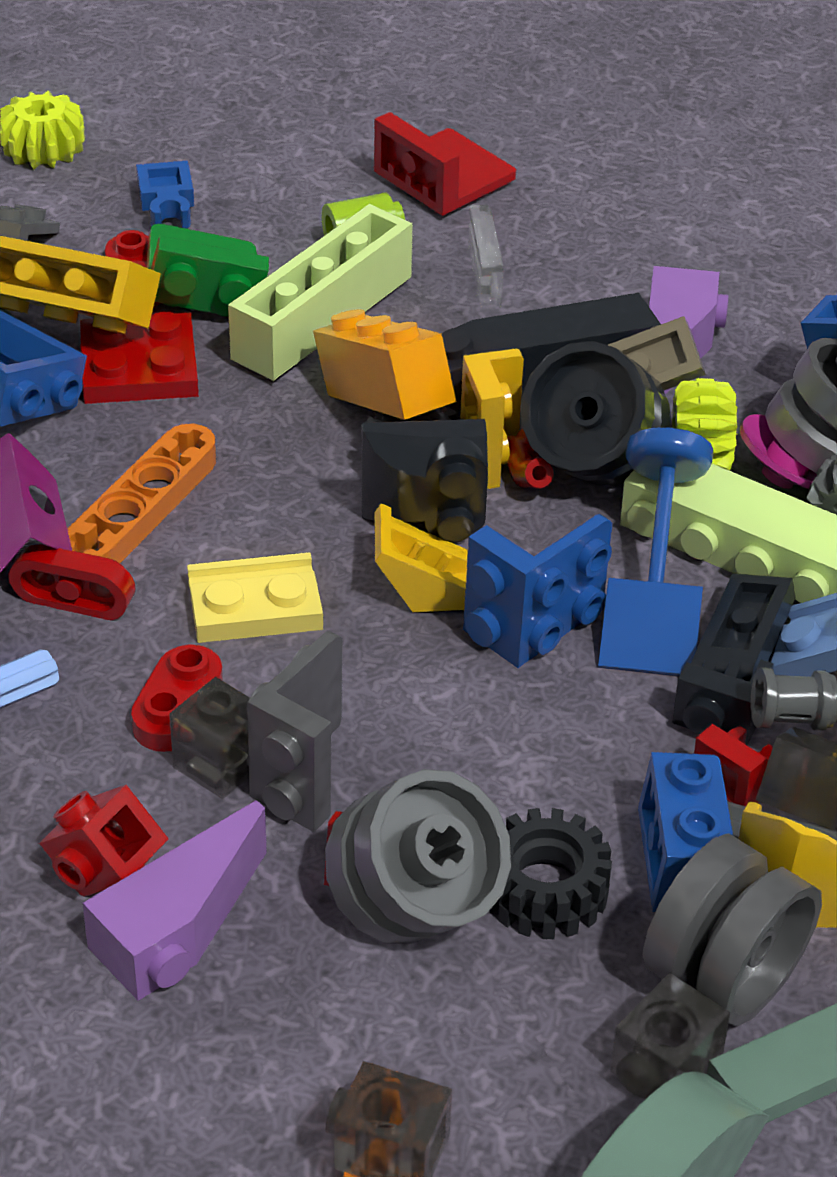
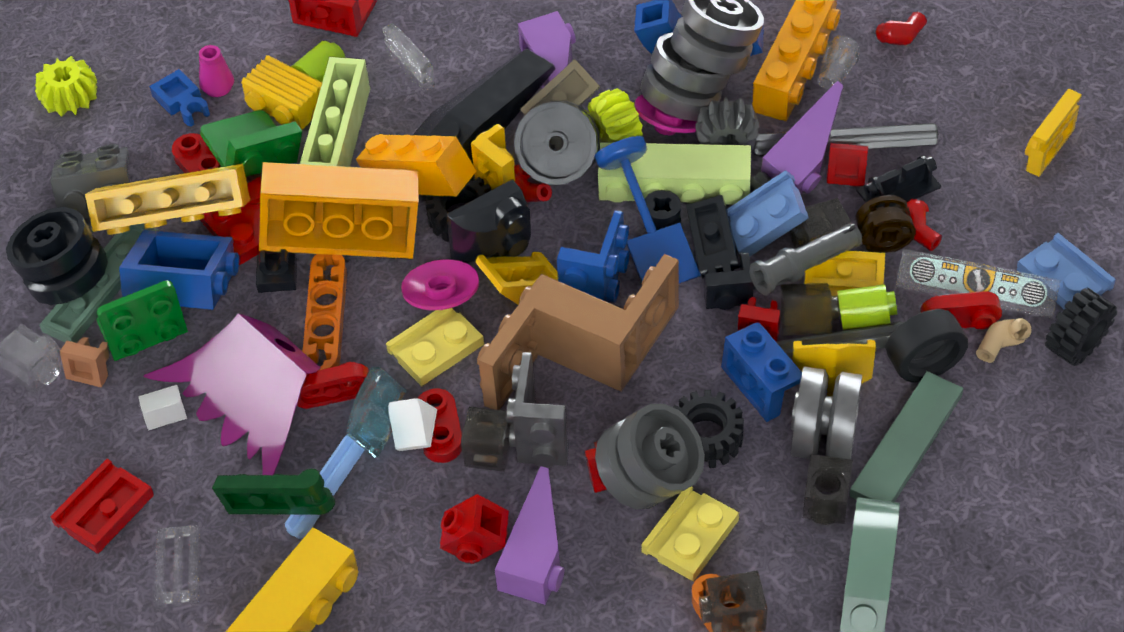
camera: 25 degrees left, 10 degrees up
none -> dark pink cone [199,45,234,97]
none -> yellow brick [241,55,322,130]
none -> black tile [256,249,297,293]
none -> light orange brick [259,162,419,259]
none -> clear light blue slope [346,367,407,458]
none -> white slope [388,398,437,451]
none -> dark pink dish [401,259,479,310]
none -> medium nougat bracket [477,254,679,412]
none -> light yellow plate [641,486,739,582]
none -> black wheel [643,190,681,230]

